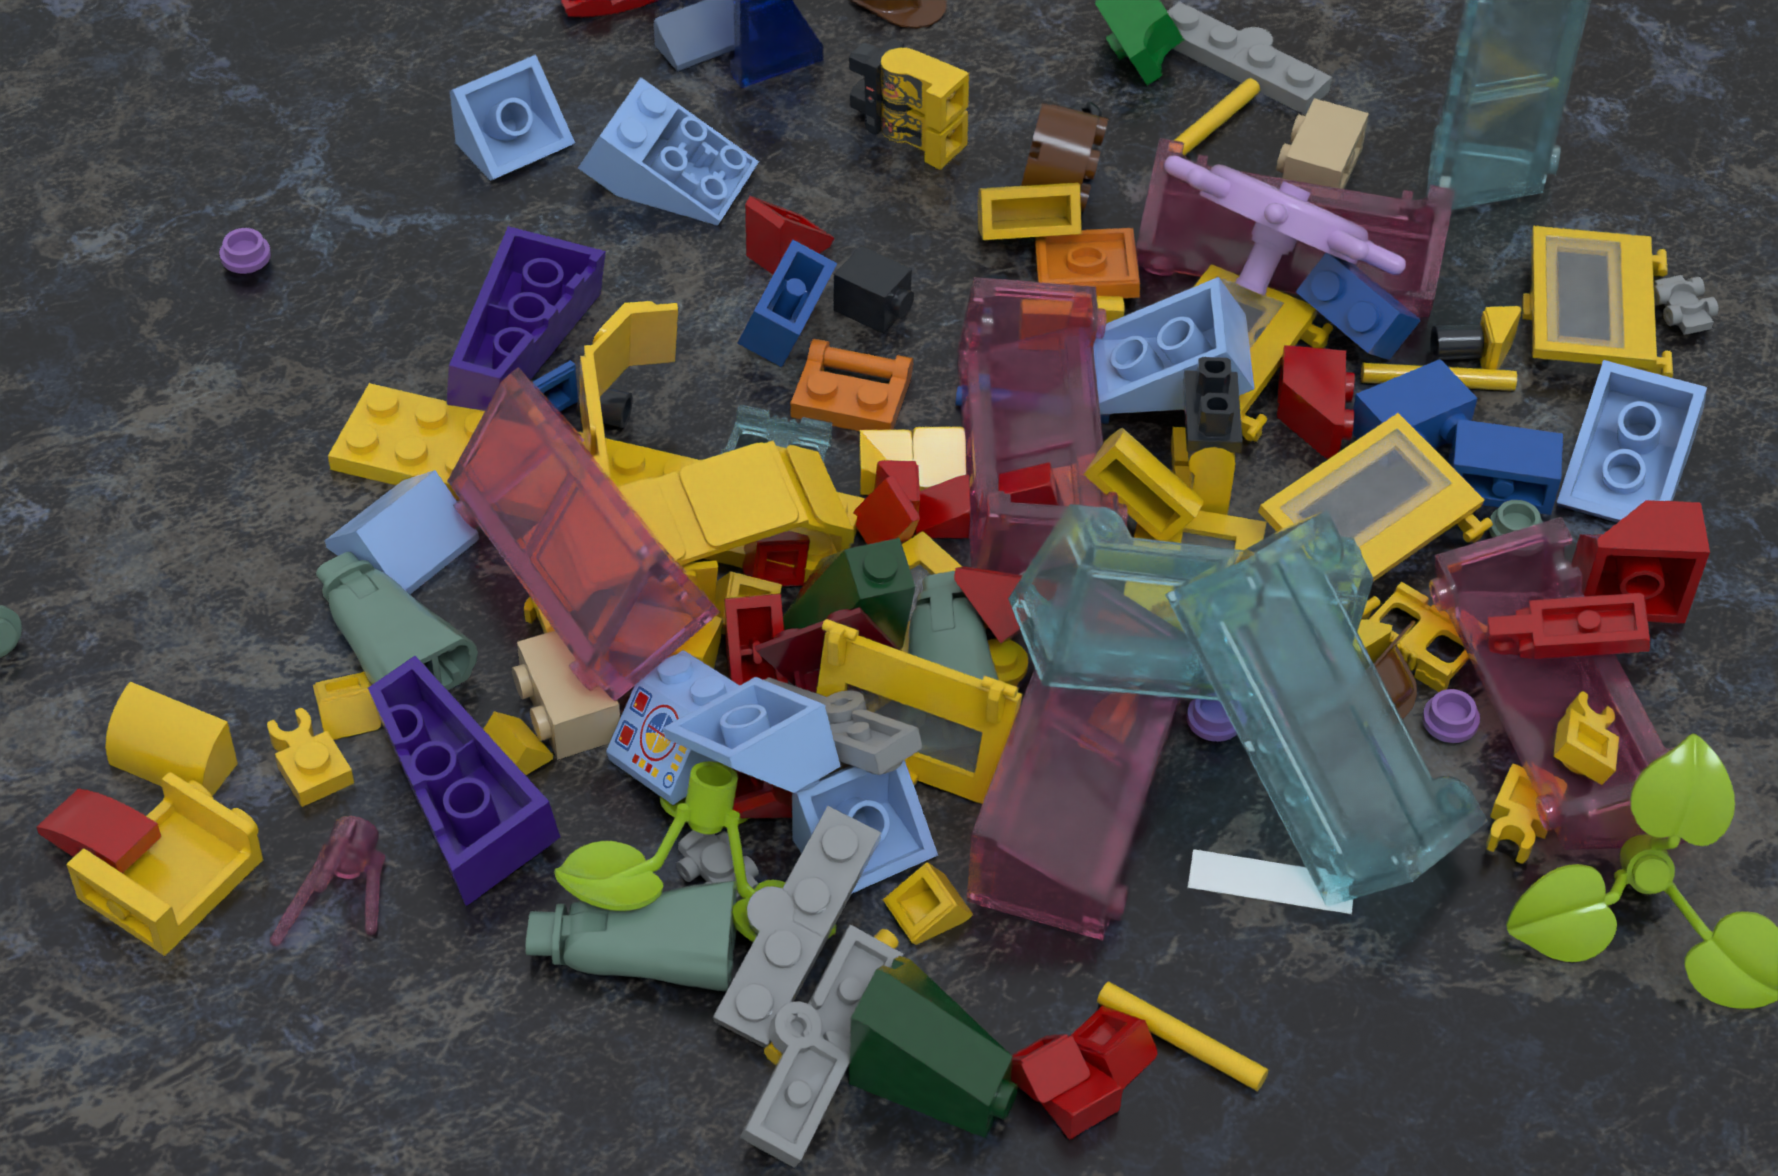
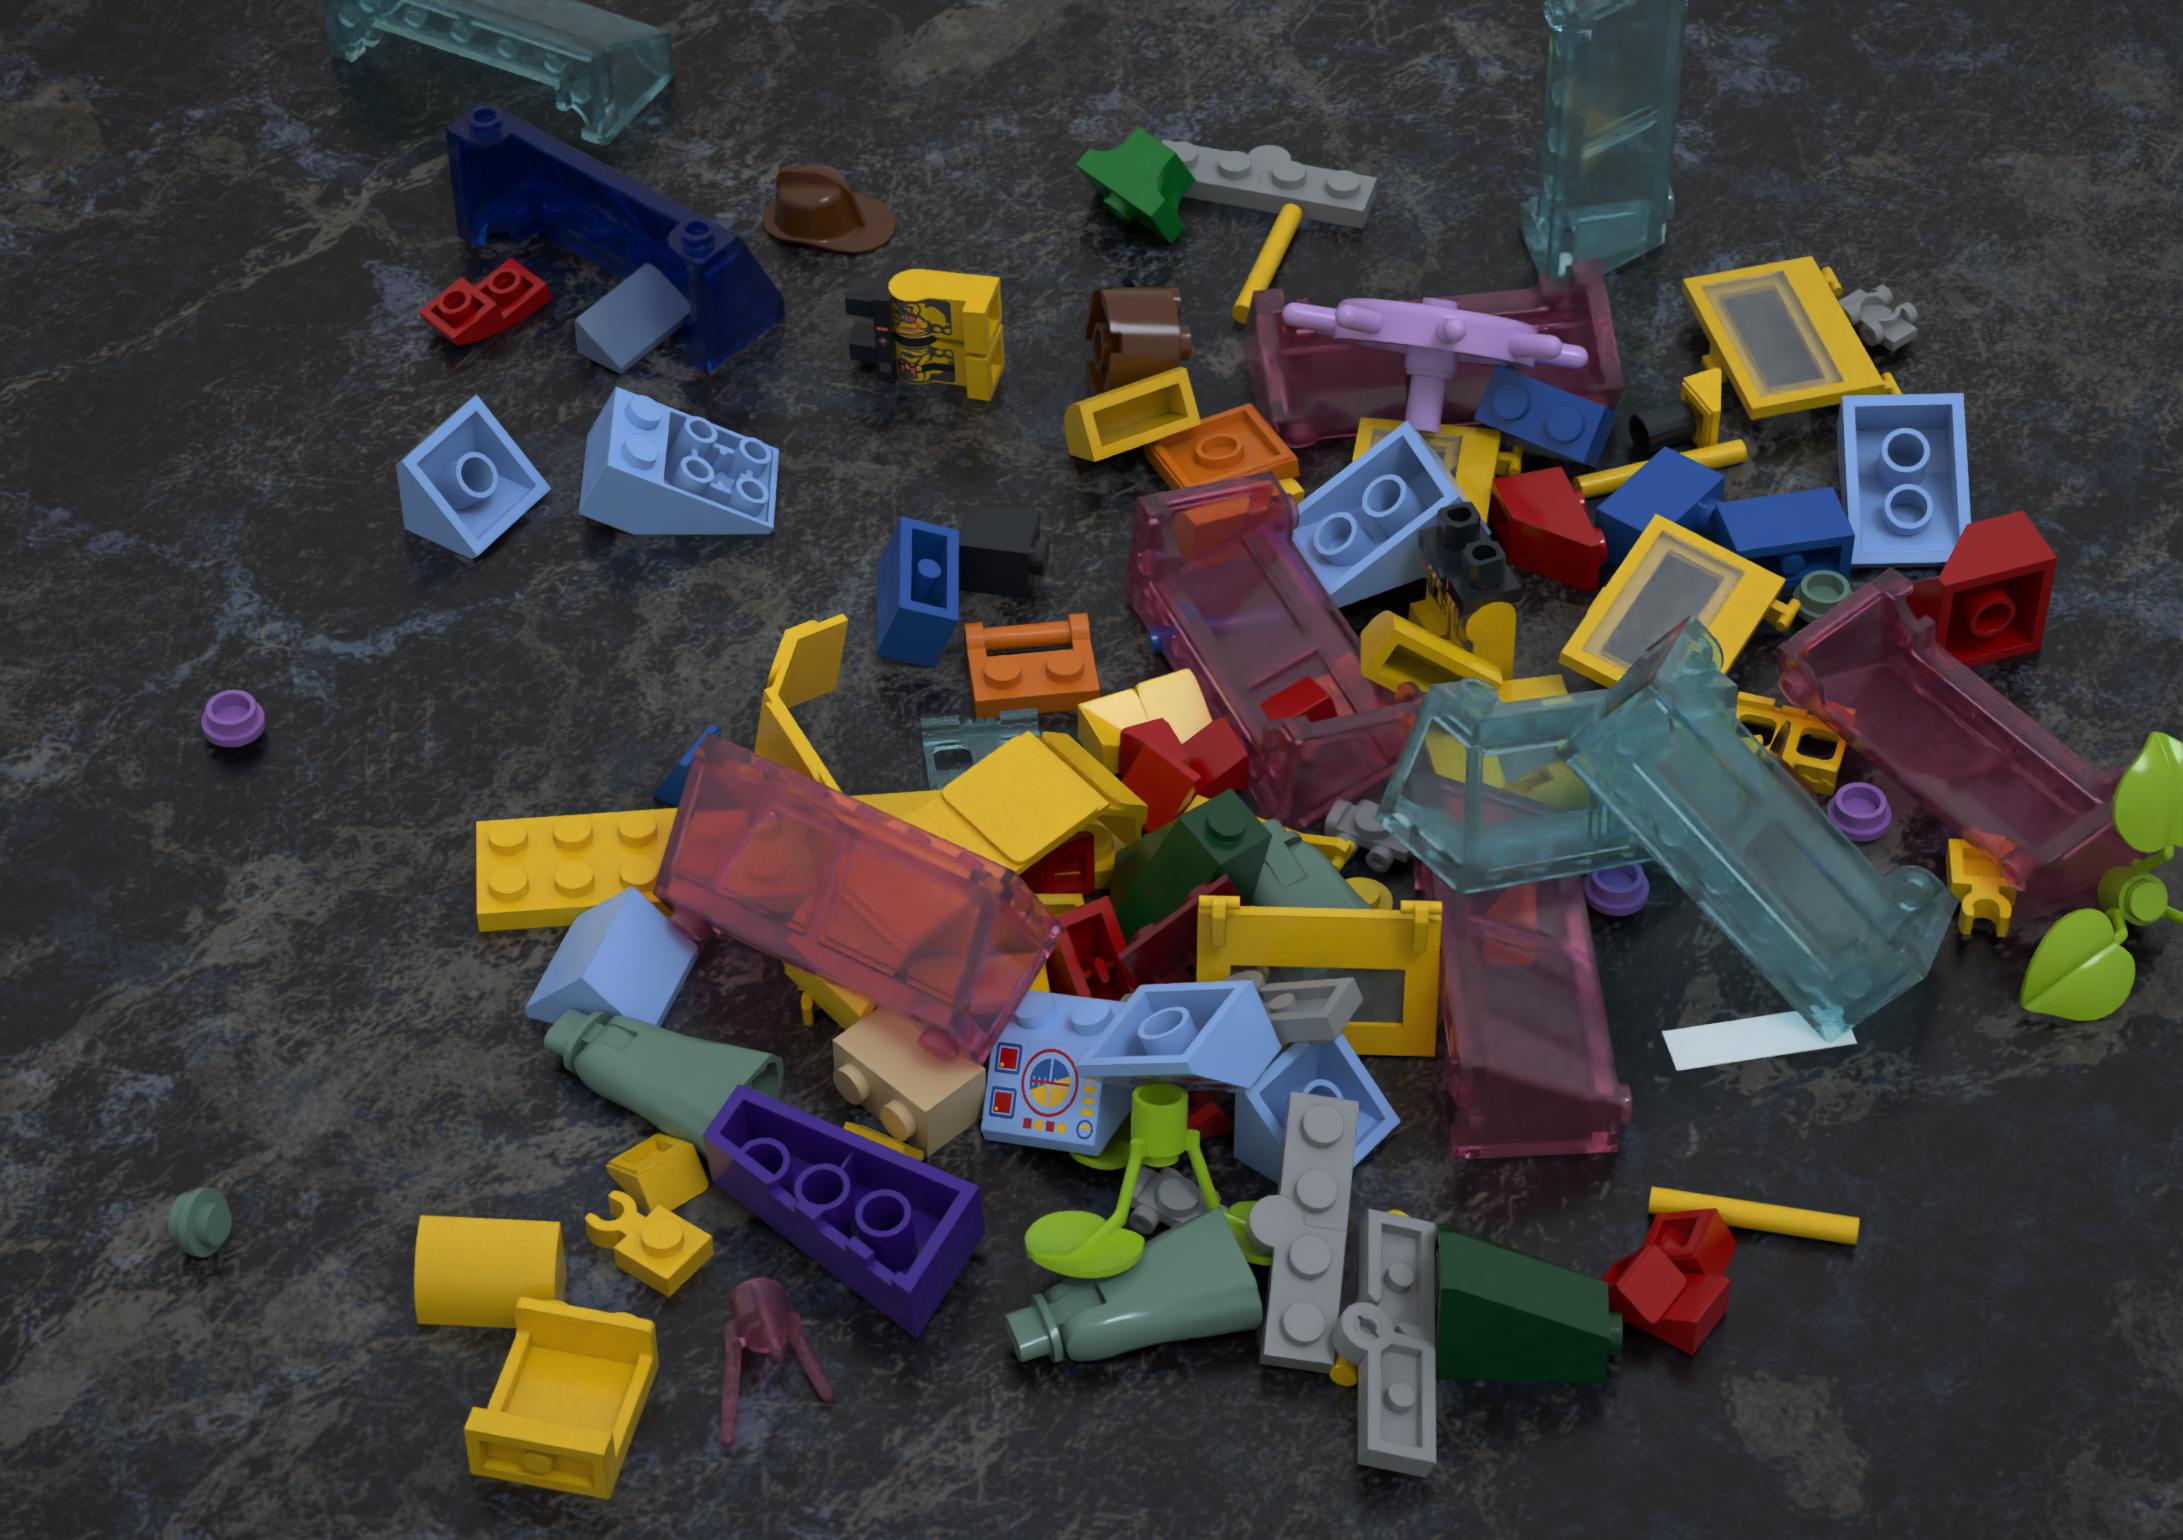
camera: 20 degrees left, 5 degrees down
red slope [36,789,161,874] -> none
dark purple wedge [447,226,606,414] -> none
red slope [745,196,835,275] -> none
yellow slope [883,862,973,945] -> none
red slope [954,566,1073,643] -> none
tan brick [1276,98,1369,208] -> none
red hinge [1487,593,1650,659] -> none
yellow plate [1553,691,1619,785] -> none

